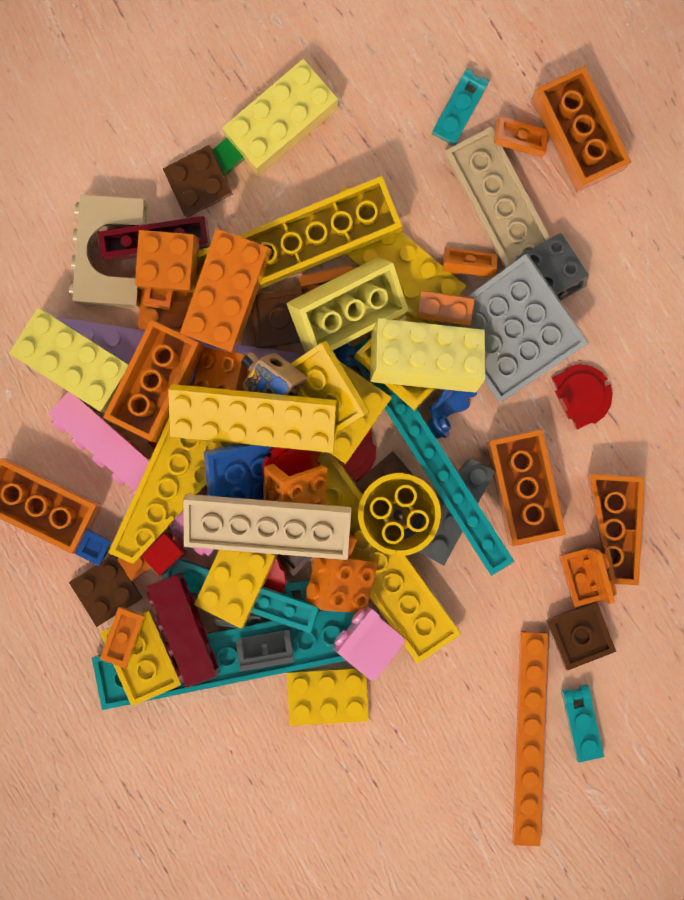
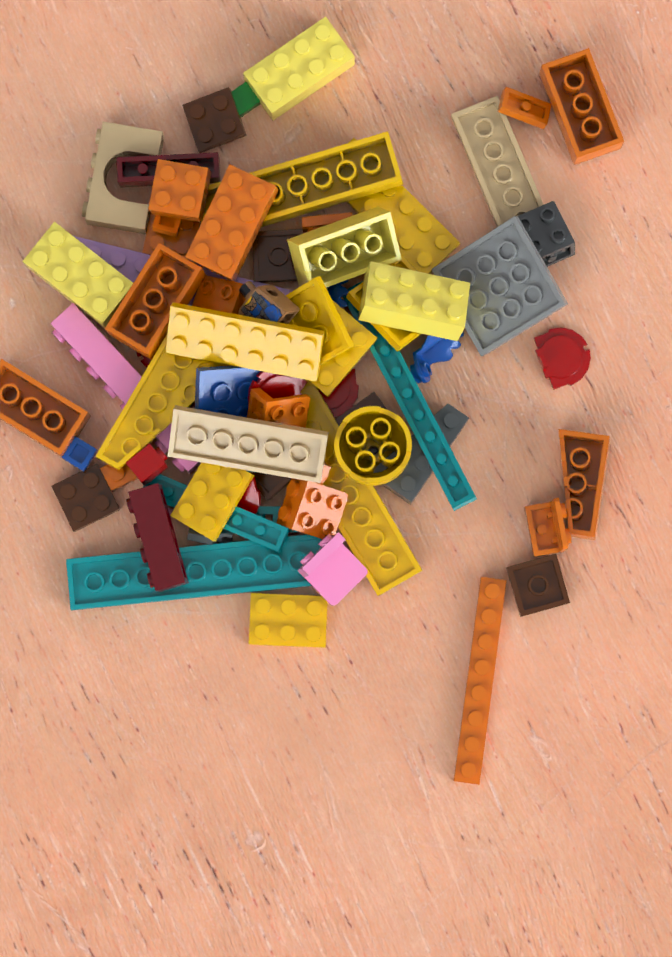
camera: 10 degrees right, 5 degrees down
orange plate [100,606,146,668] -> none
yellow plate [100,609,182,706] -> none
dark grey hinge [236,629,295,672] -> none
orange plate [417,290,475,326] -> none
teal plate [432,68,490,146] -> none
orange plate [442,247,497,277] -> none
orange brick [486,429,566,547] -> none
teal plate [561,684,604,763] -> none

